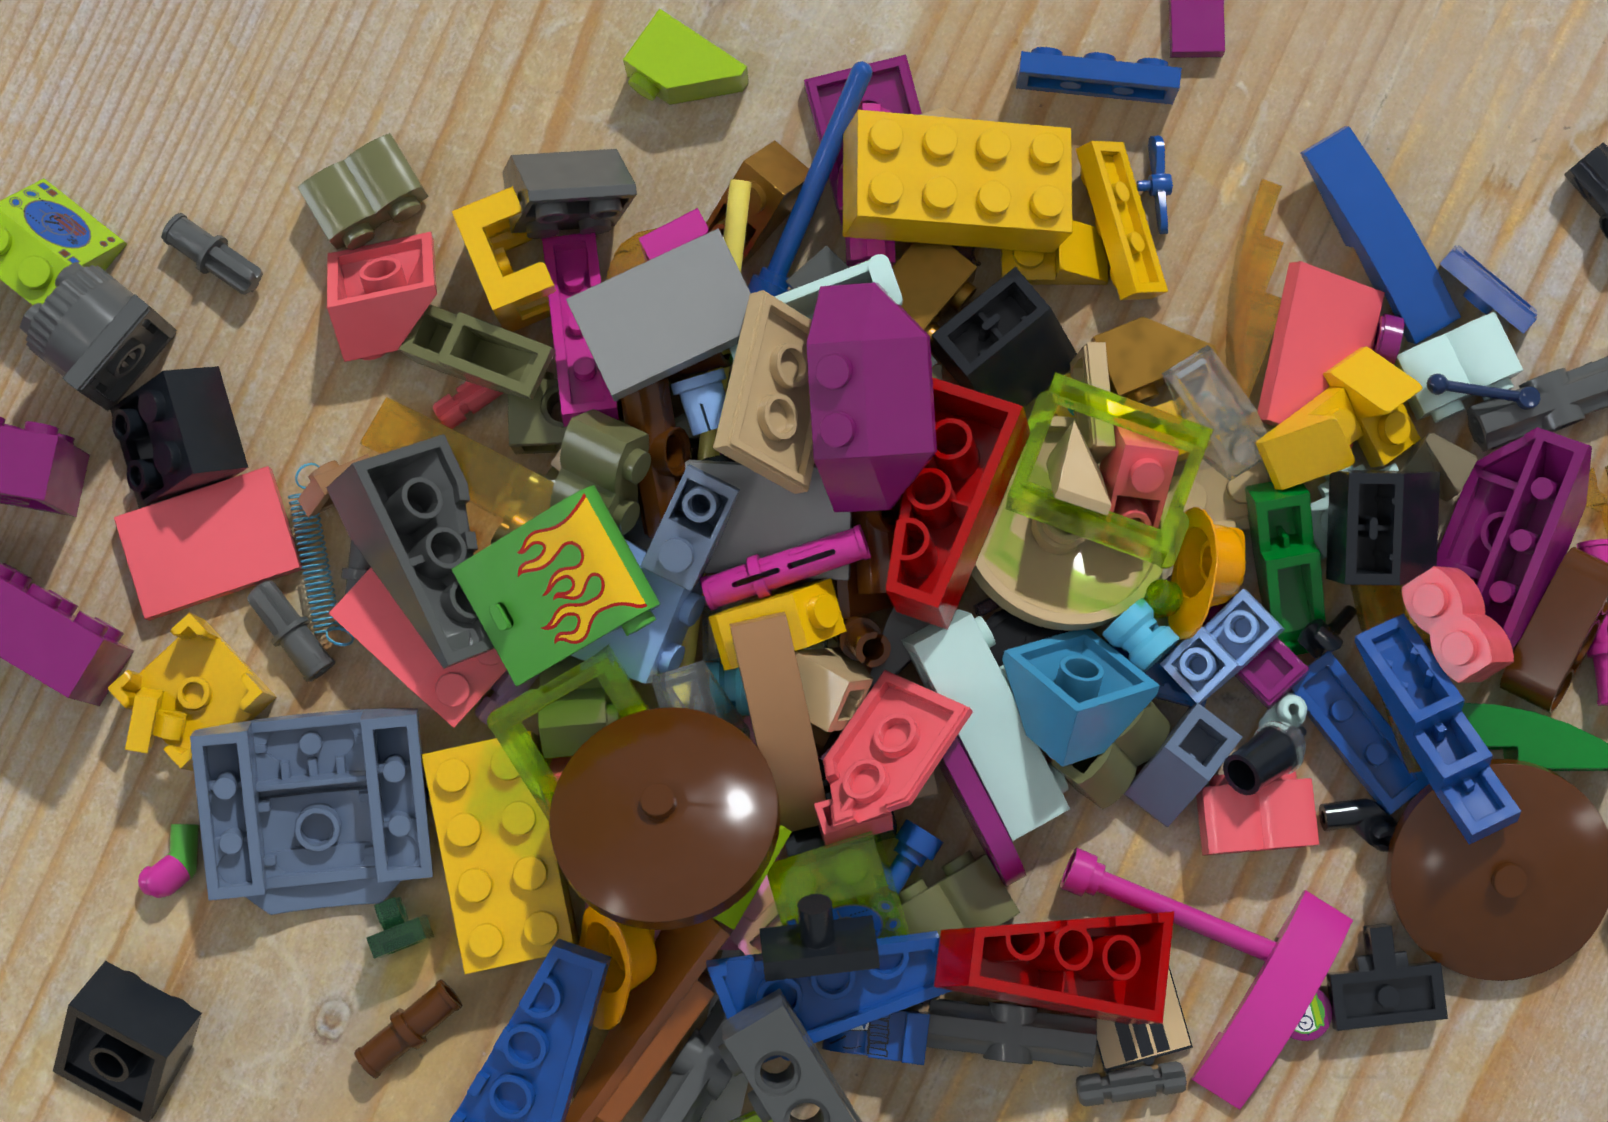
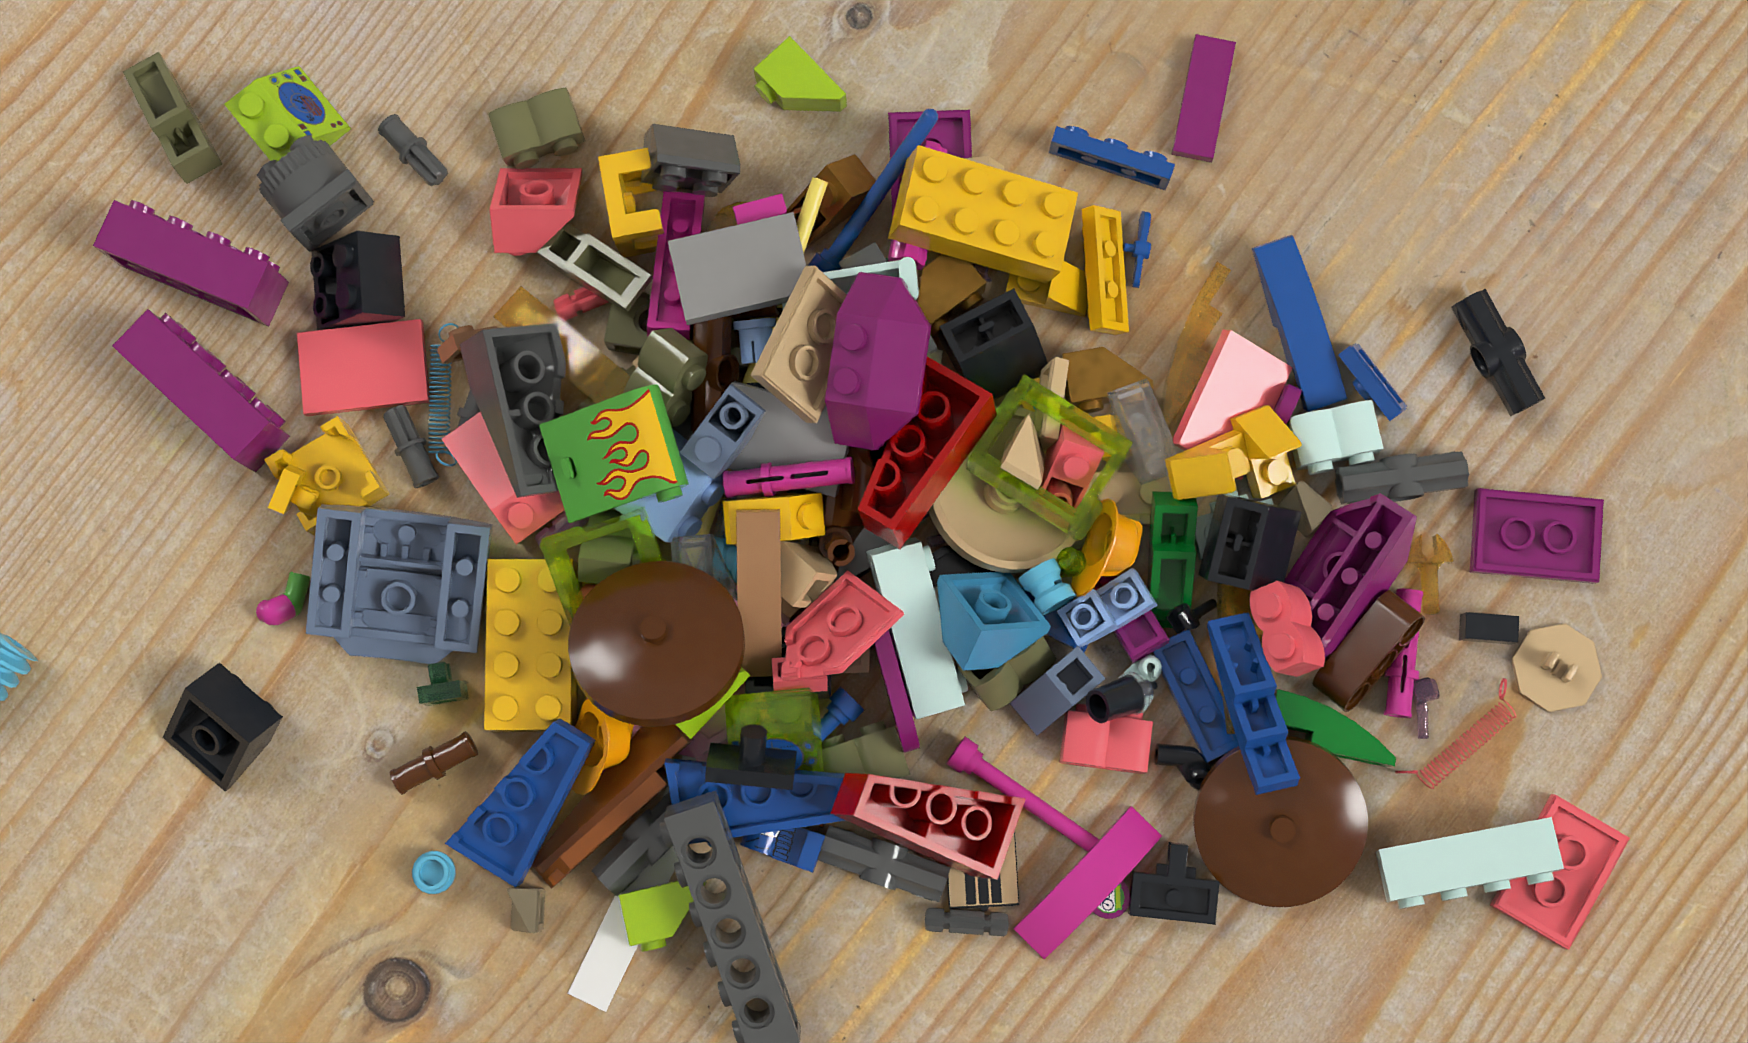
camera: 10 degrees right, 0 degrees up
dark blue hinge [1426,373,1541,410] -> none

